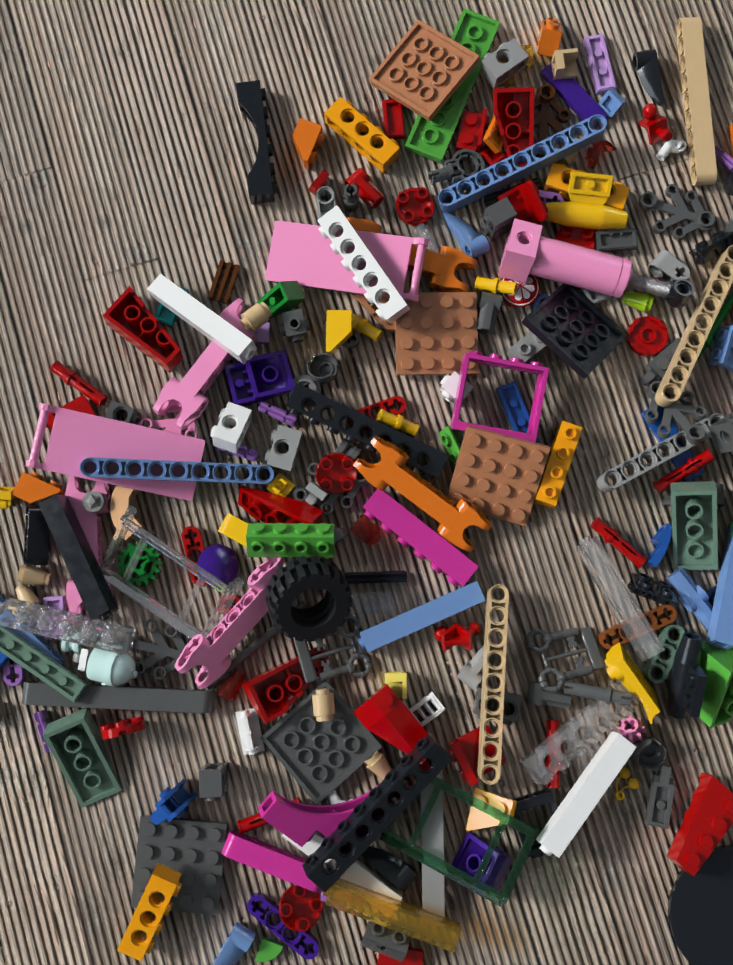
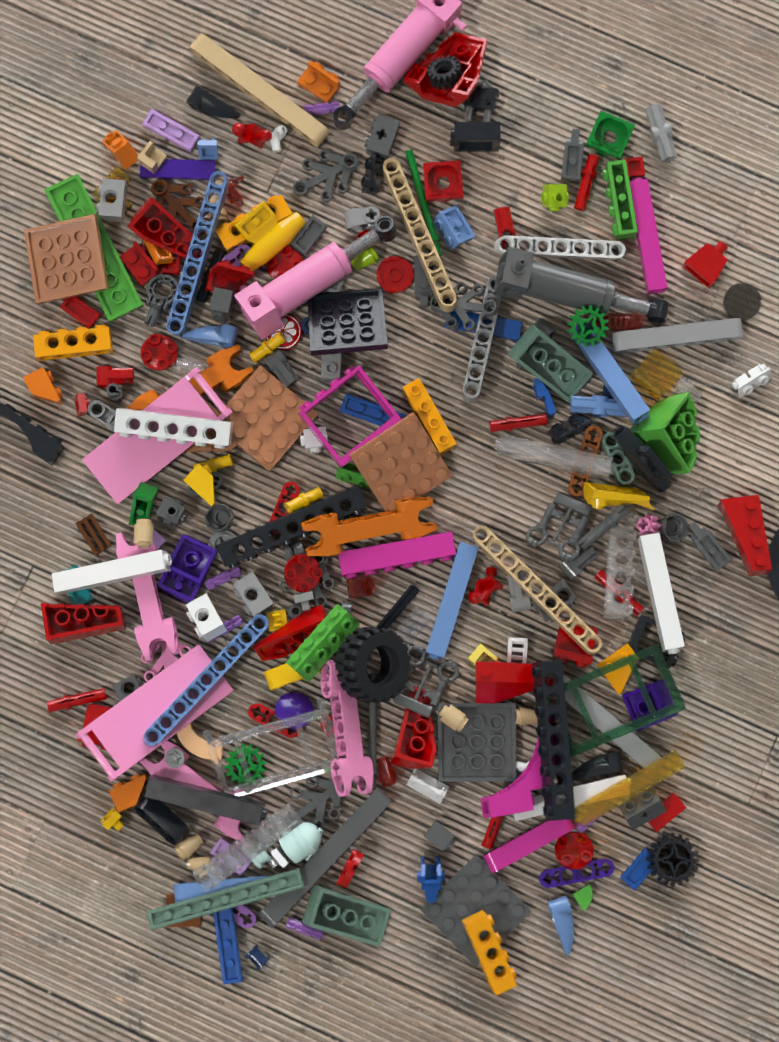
camera: 50 degrees left, 0 degrees up
yellow piece [613,767,640,801] -> none
red pin [652,449,715,494] -> none

